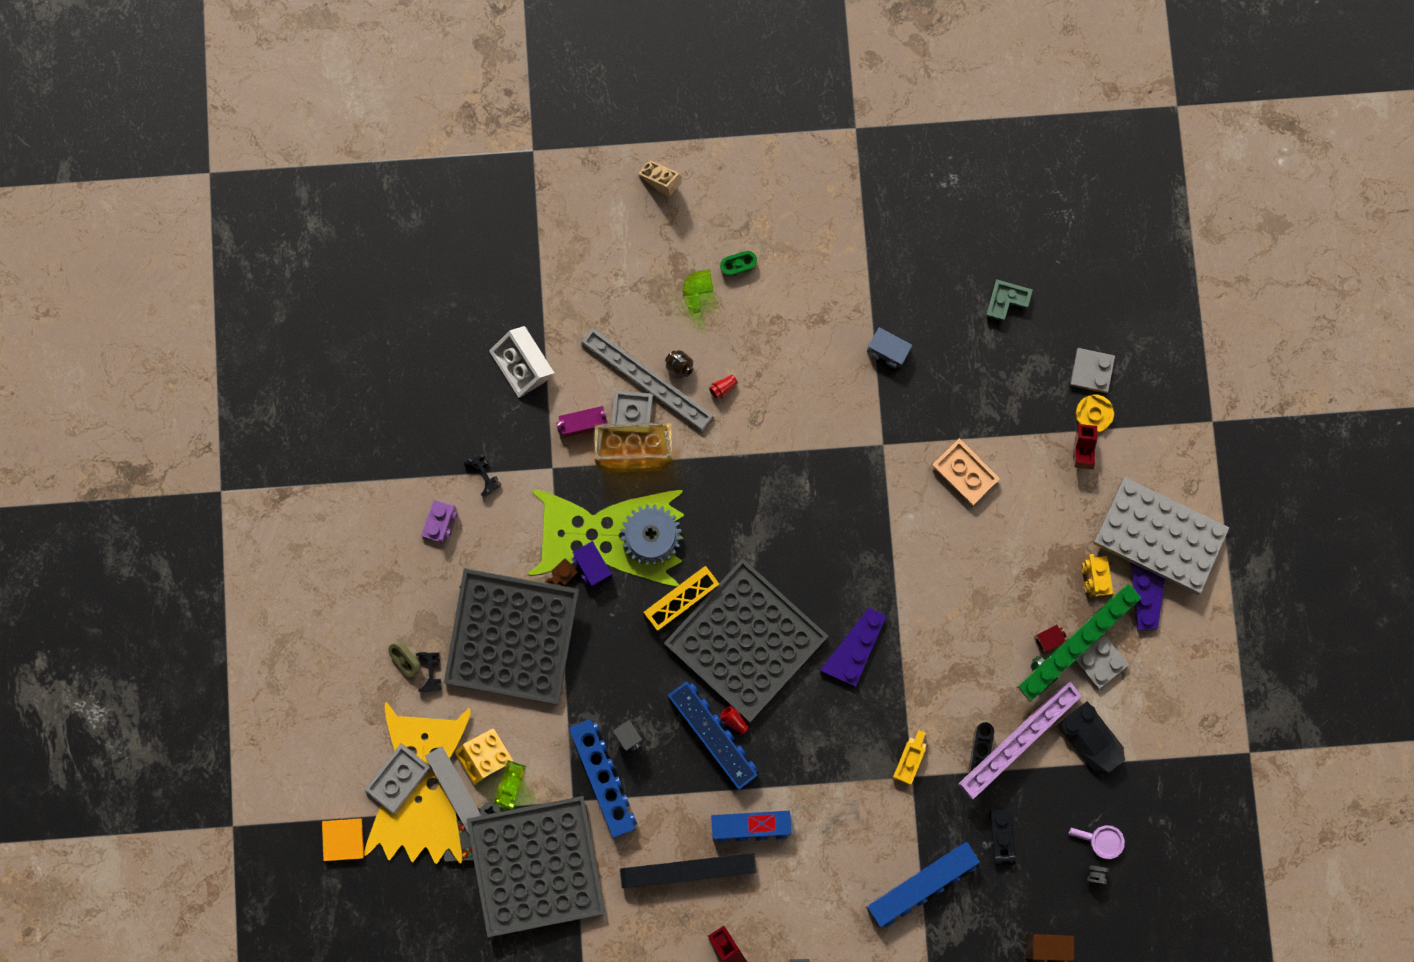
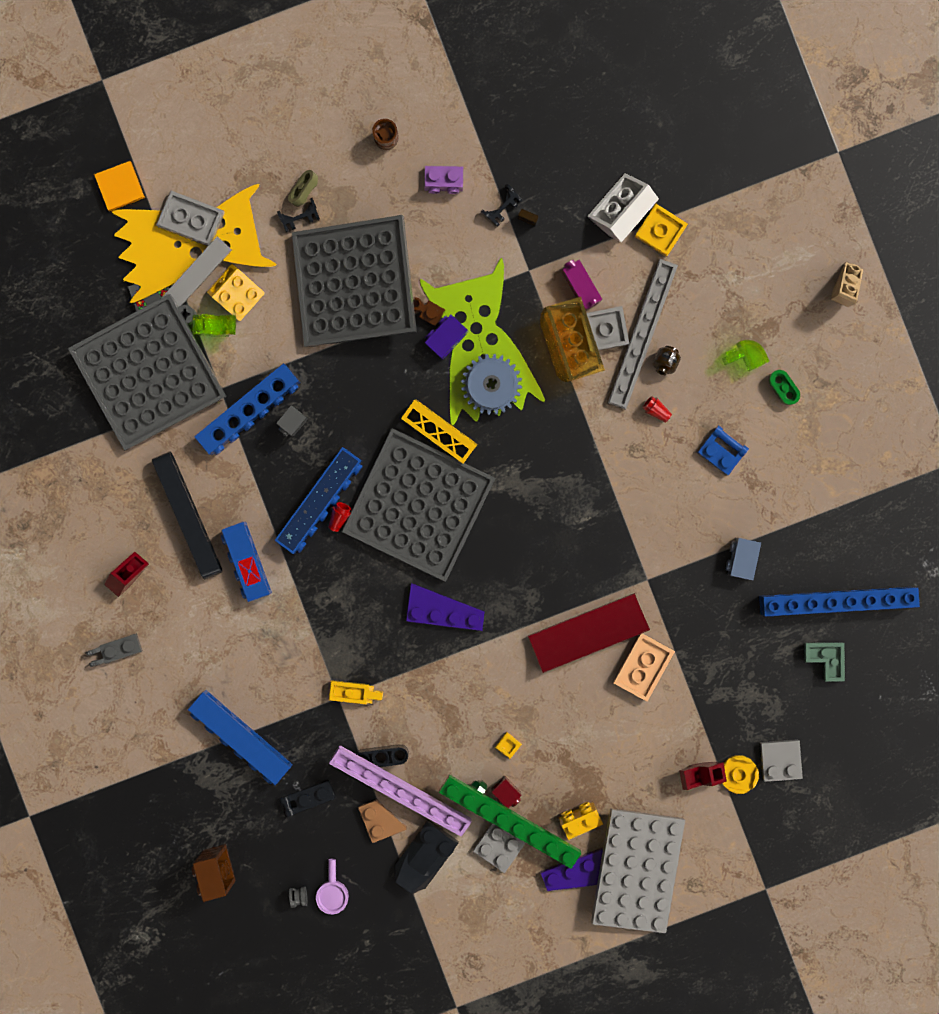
camera: 70 degrees right, 10 degrees up
none -> medium nougat wing [358,799,407,843]
none -> reddish brown wheel [372,119,399,150]
none -> yellow tile [495,732,522,759]
none -> dark brown tile [518,209,538,226]
none -> dark red arch [528,593,650,673]
none -> yellow plate [634,204,688,257]
none -> blue plate [697,425,749,476]
none -> blue brick [759,587,920,616]

